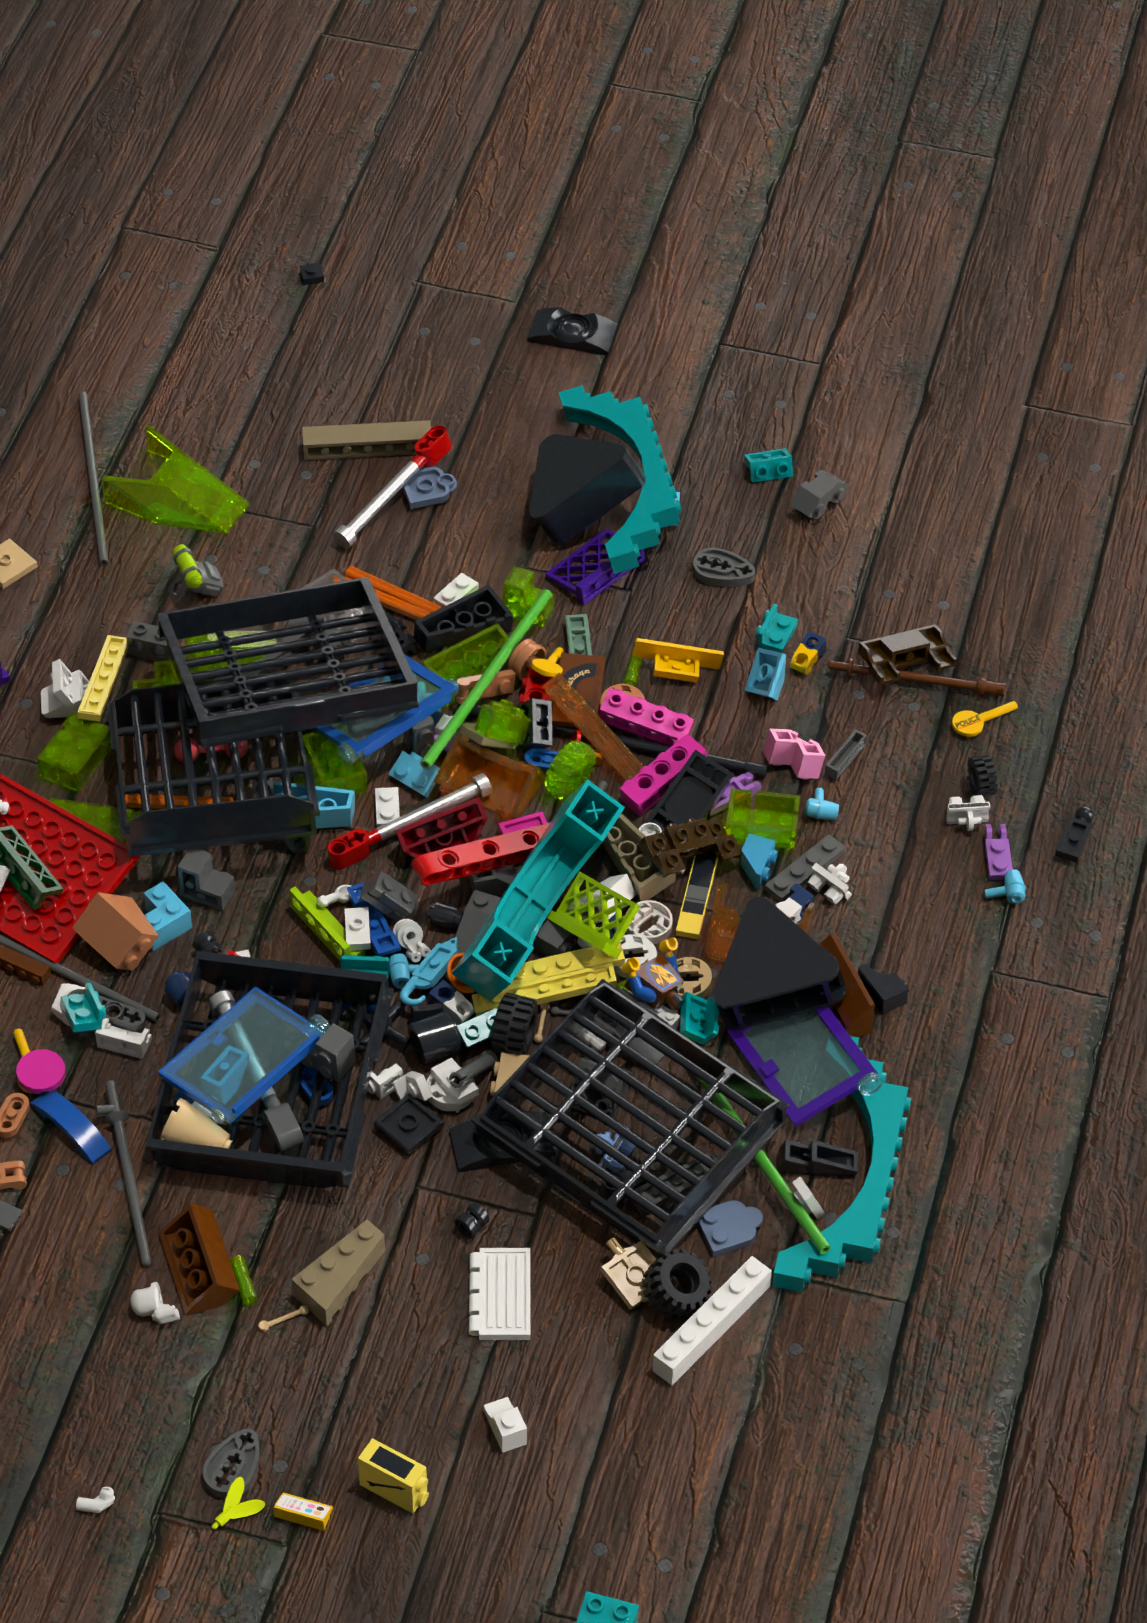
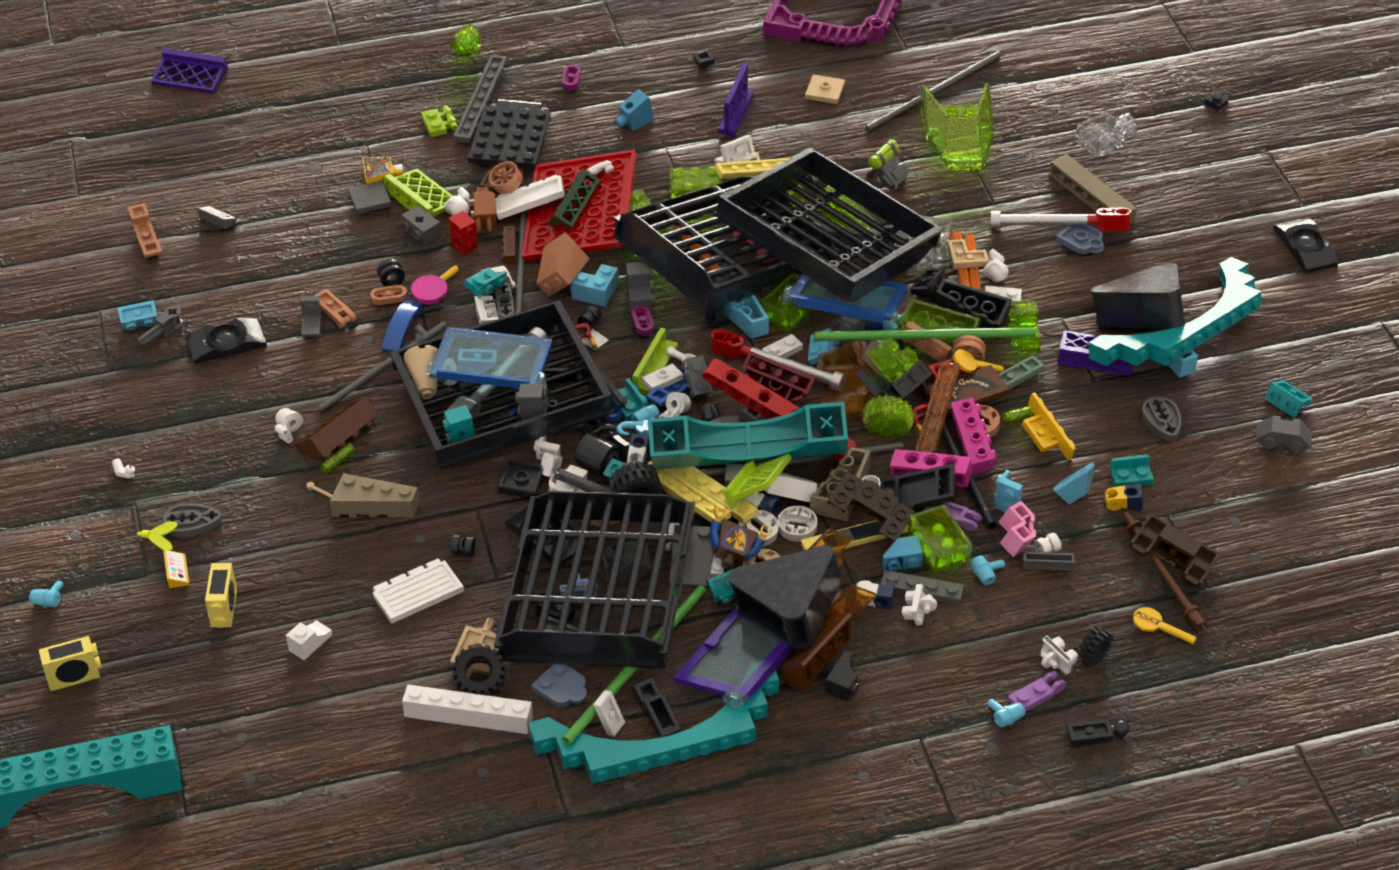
camera: 60 degrees right, 5 degrees down
none -> teal brick [442,405,475,444]
none -> magenta plate [632,306,654,336]
none -> black plate [856,368,902,405]
none -> tan tile [947,239,989,269]
none -> white piece [982,249,1009,283]
none -> medium azure bracket [994,470,1023,513]
none -> white wheel [1034,533,1062,553]
none -> clear brick [1075,113,1137,158]

